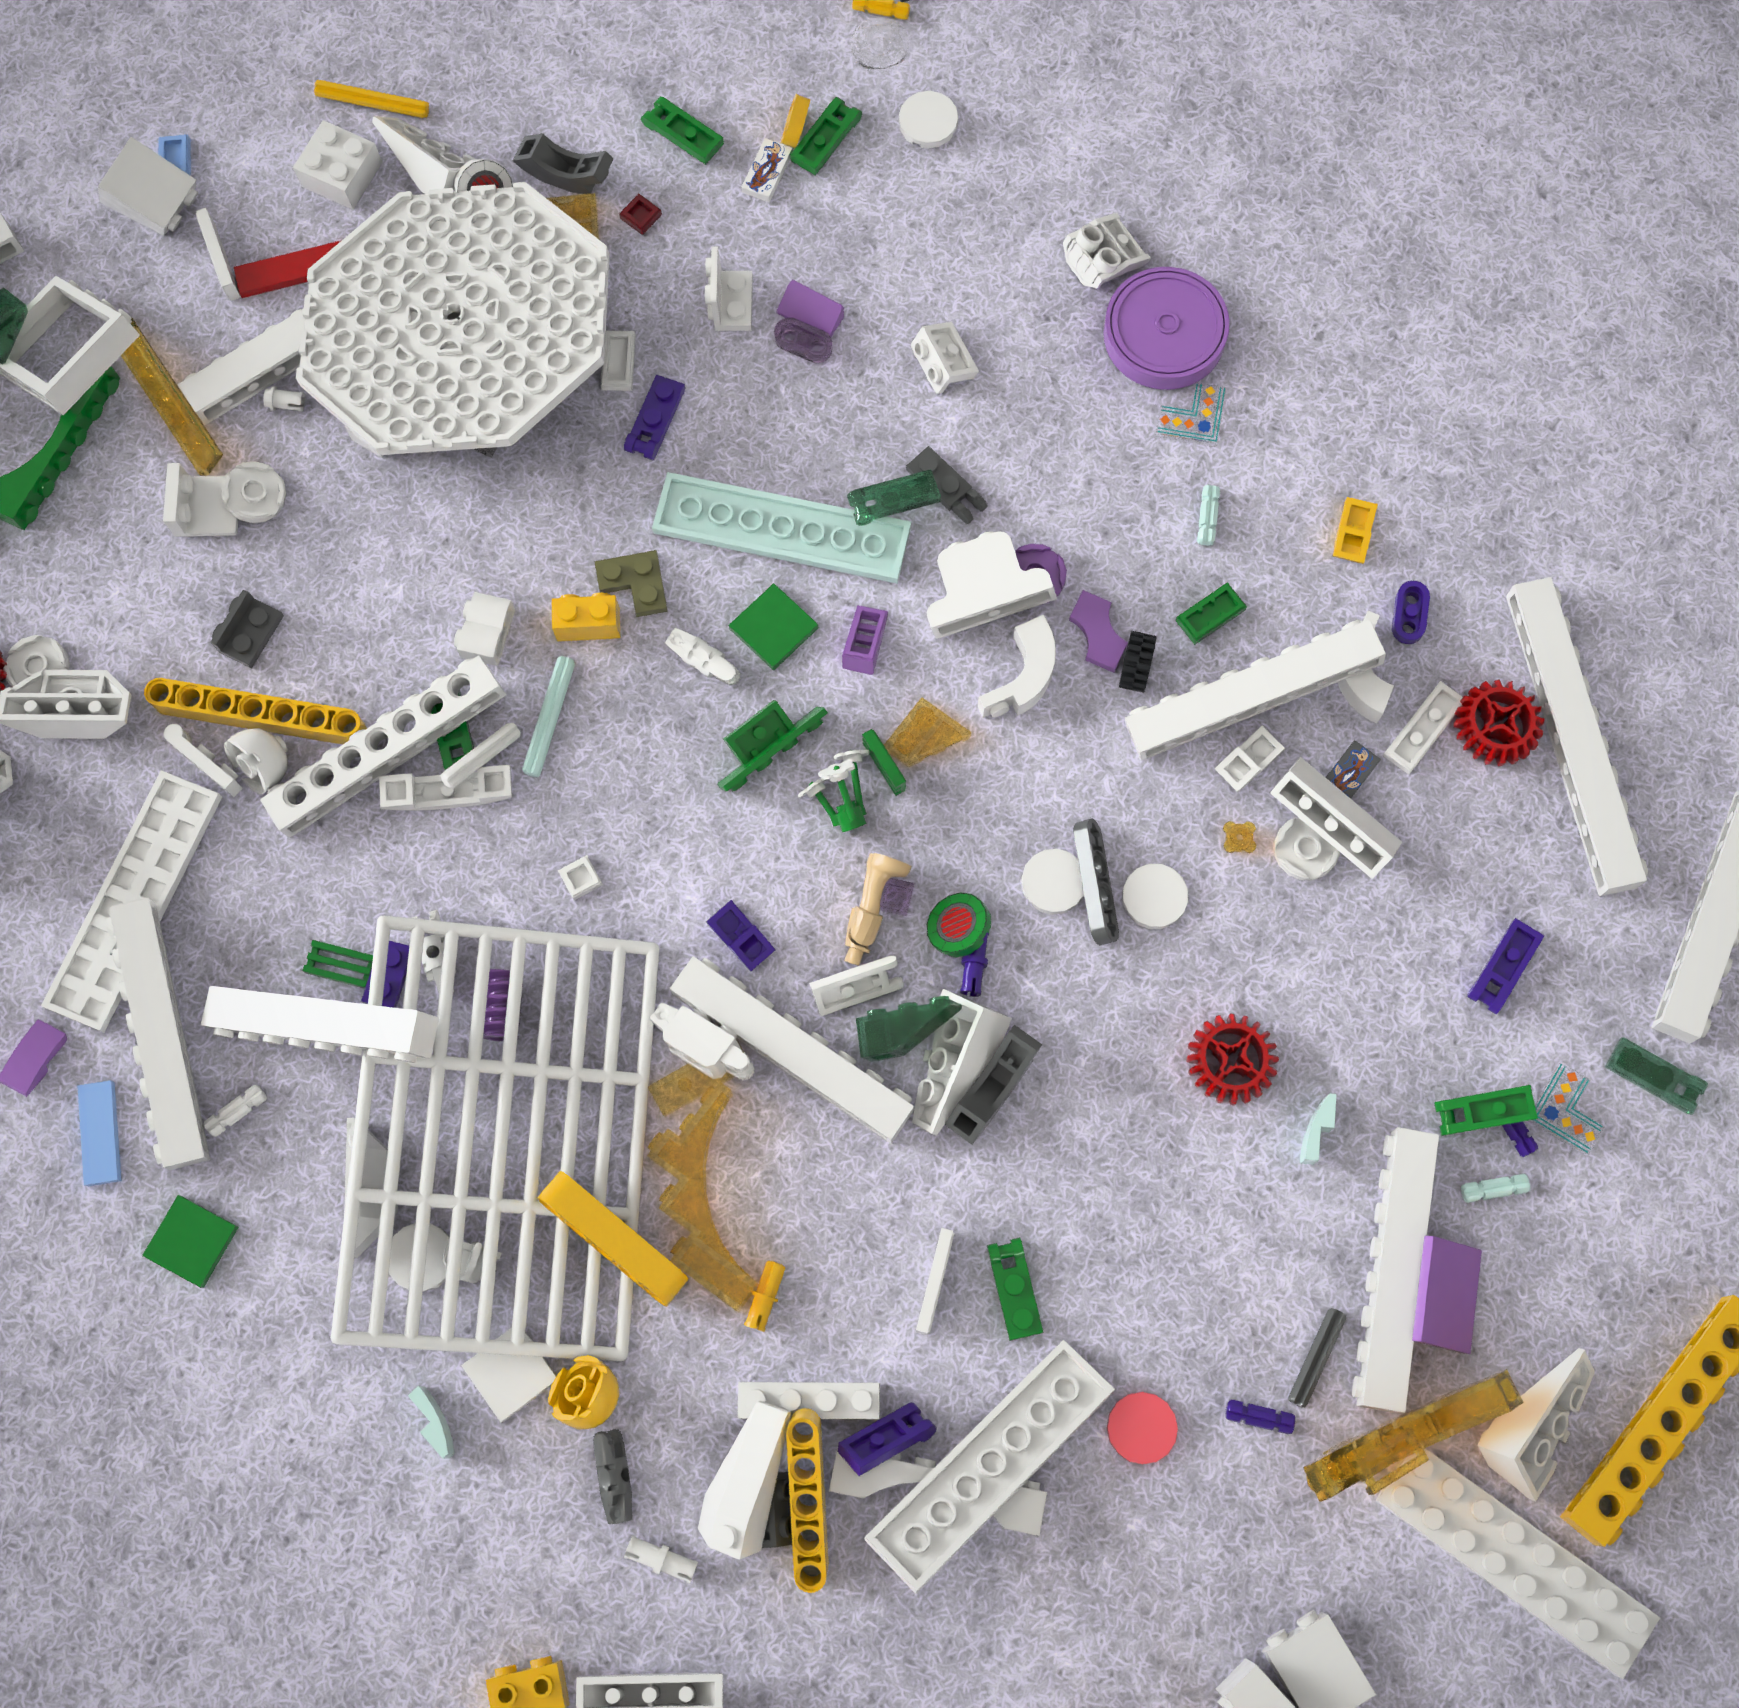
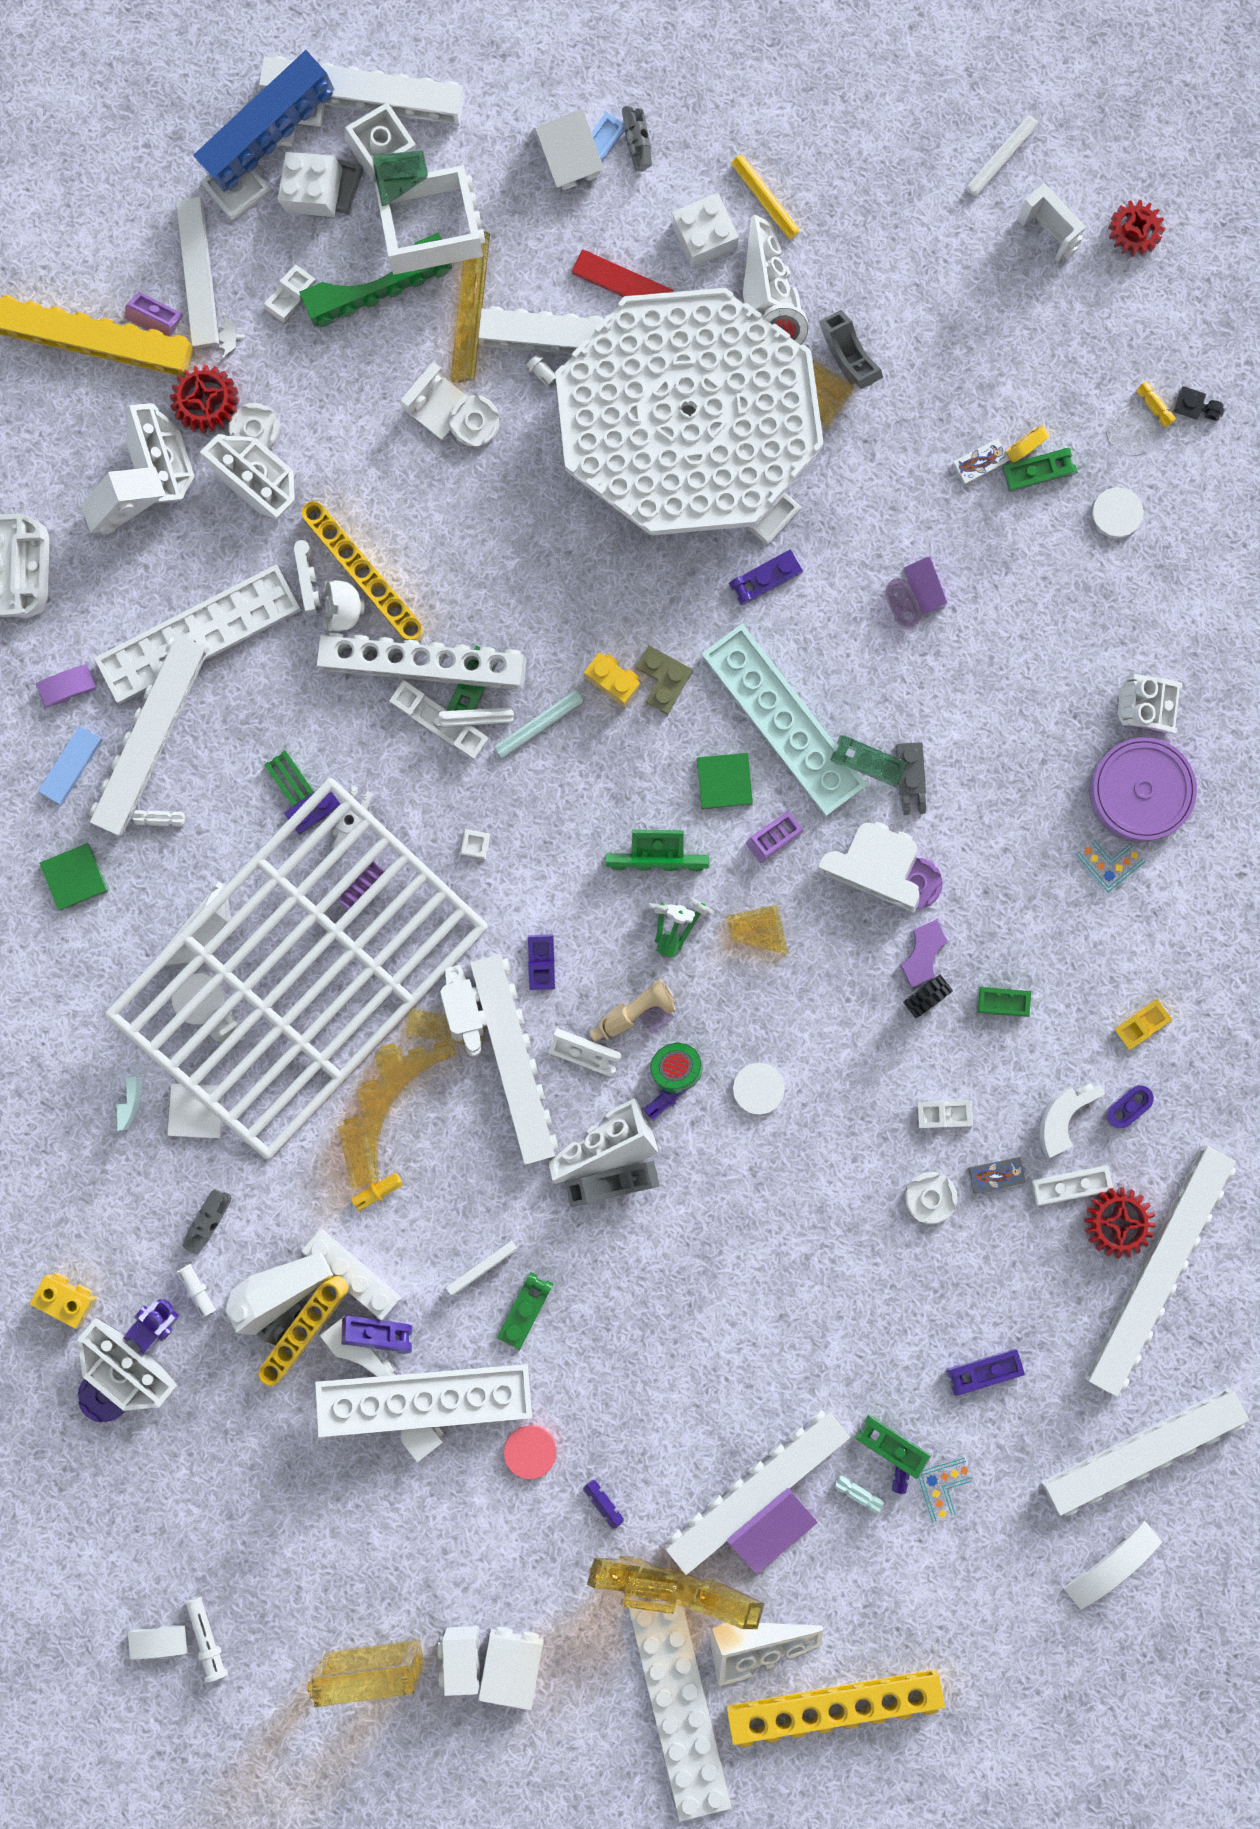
camera: 35 degrees right, 10 degrees up
white tile [196,208,241,301] -> none
white brick [201,986,439,1063] -> none
dark grey bracket [211,590,284,669] -> none
white brick [454,592,515,666] -> none
yellow beam [537,1171,689,1307] -> none
yellow cylinder [548,1355,620,1430] -> none
dark red tile [619,193,662,235] -> none
green plate [641,96,724,165] -> none
white hinge [665,628,741,686] -> none
white bracket [705,246,753,331] -> none
clear green slope [856,996,962,1062] -> none
green tile [862,729,906,796] -> none
white bracket [911,322,979,394] -> none
white arch [978,615,1056,718] -> none
dark grey beam [1073,818,1119,946] -> none
white tile [1122,864,1188,929] -> none
white brick [1125,619,1386,761] -> none
red gear [1186,1014,1279,1105] -> none
light aqua axle [1197,485,1220,546] -> none
clear yellow plate [1223,821,1256,853] -> none
white brick [1270,757,1402,879] -> none
dark grey axle [1288,1308,1346,1408] -> none
light aqua slope [1300,1093,1336,1165] -> none
clear green plate [1605,1037,1708,1115] -> none
none -> dark purple hinge [123,1299,180,1355]
none -> dark grey hinge [622,105,652,172]

